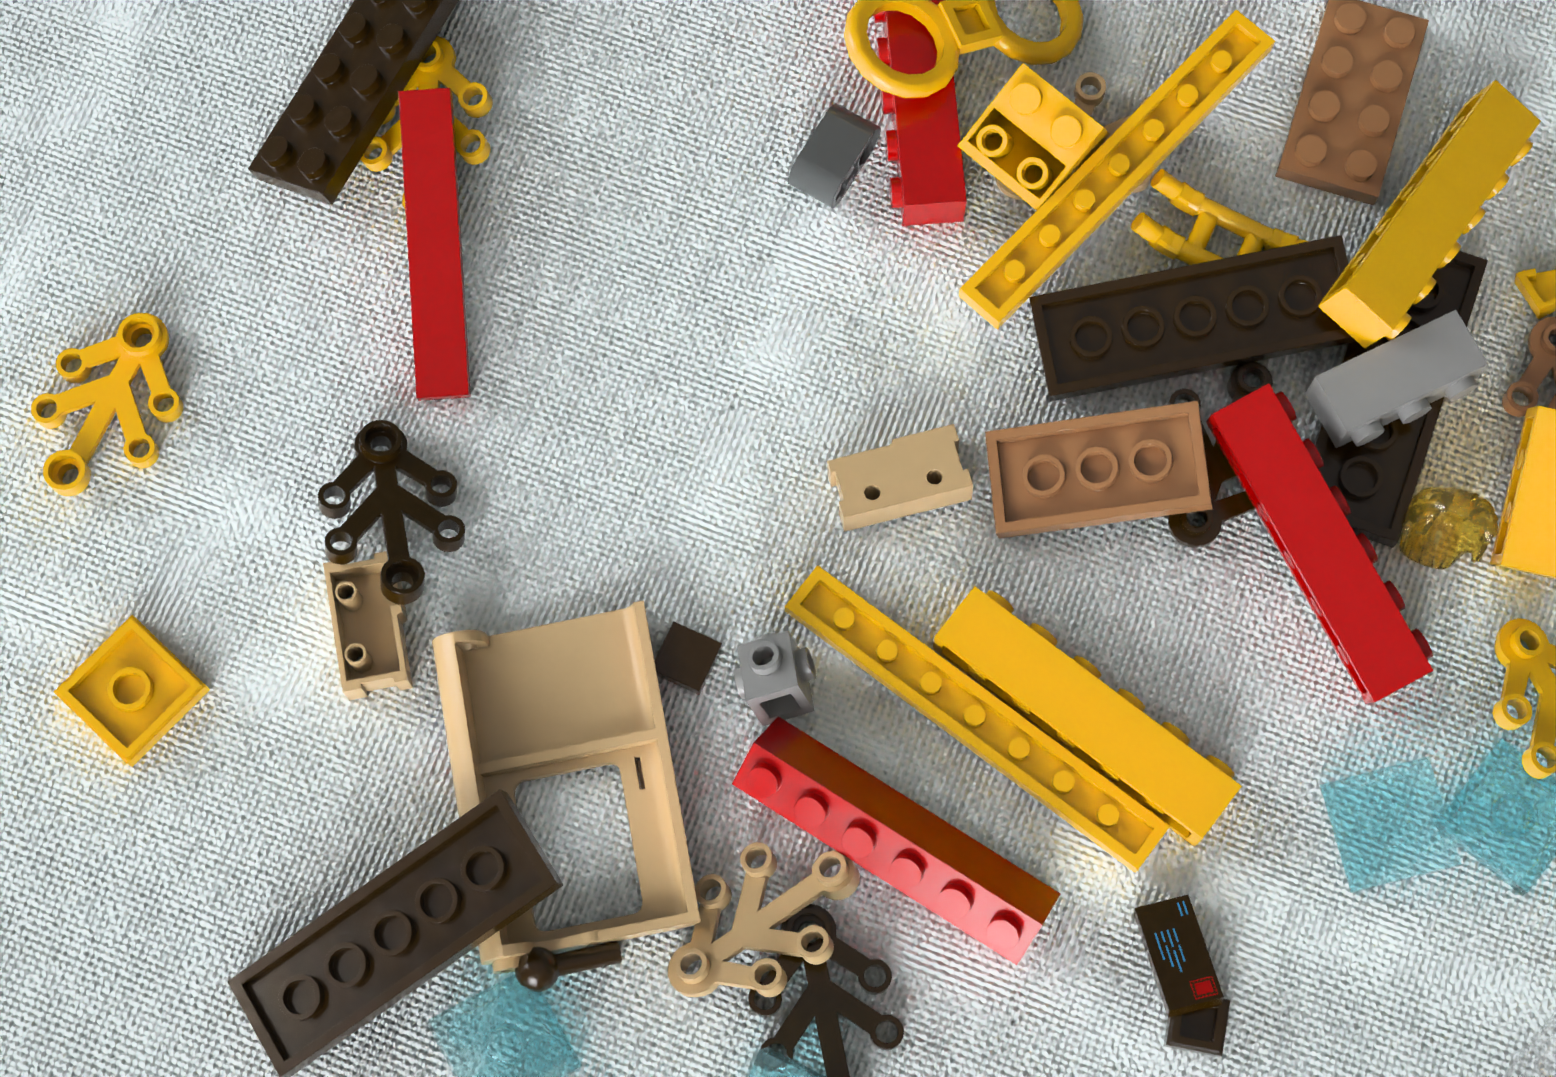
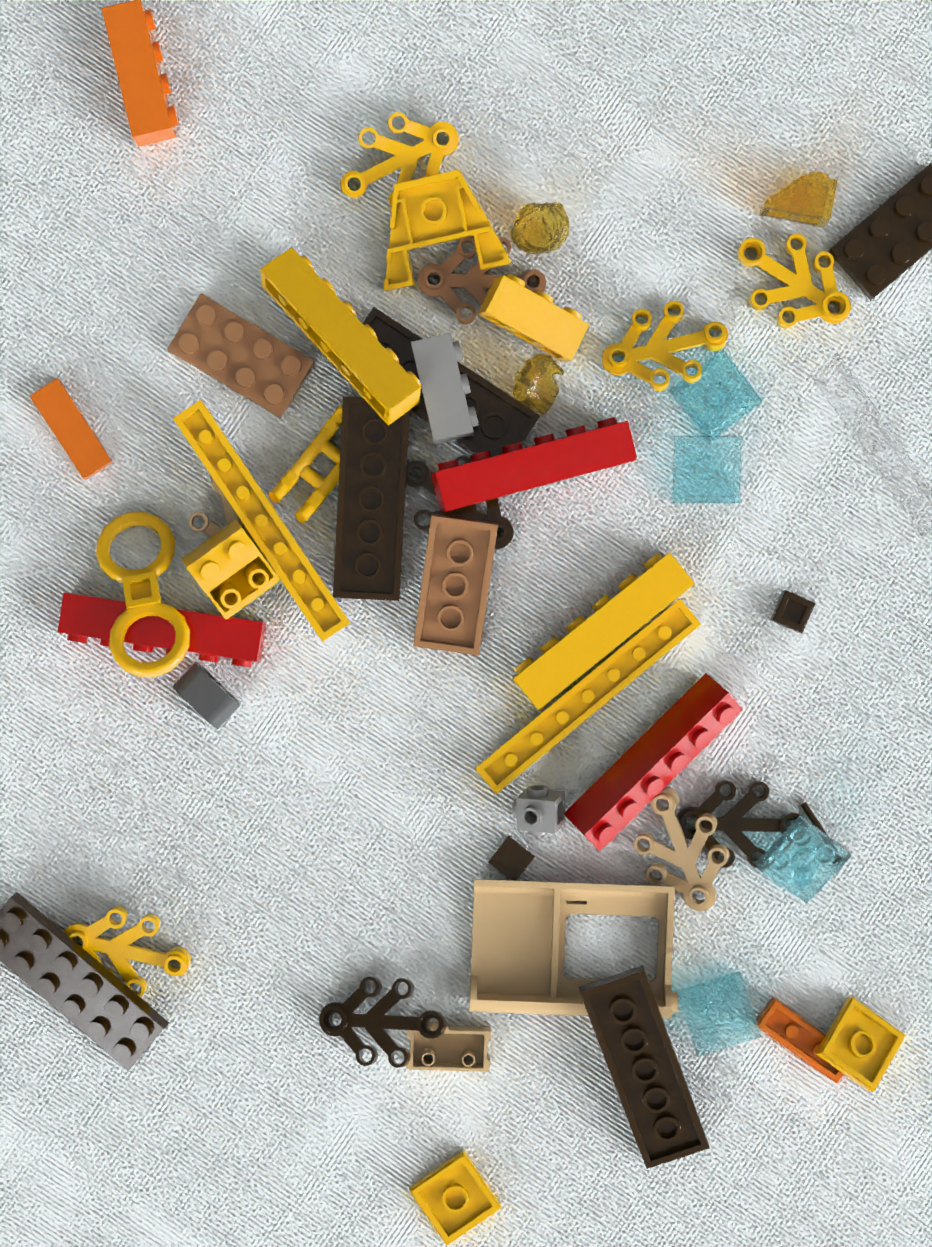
camera: 80 degrees left, 15 degrees up
yellow plant [31,313,184,496] -> none
red tile [398,88,471,401] -> none
dark brown bar [515,941,622,992] -> none
tan piece [827,424,973,532] -> none
dark brown tile [1134,895,1224,1018] -> none

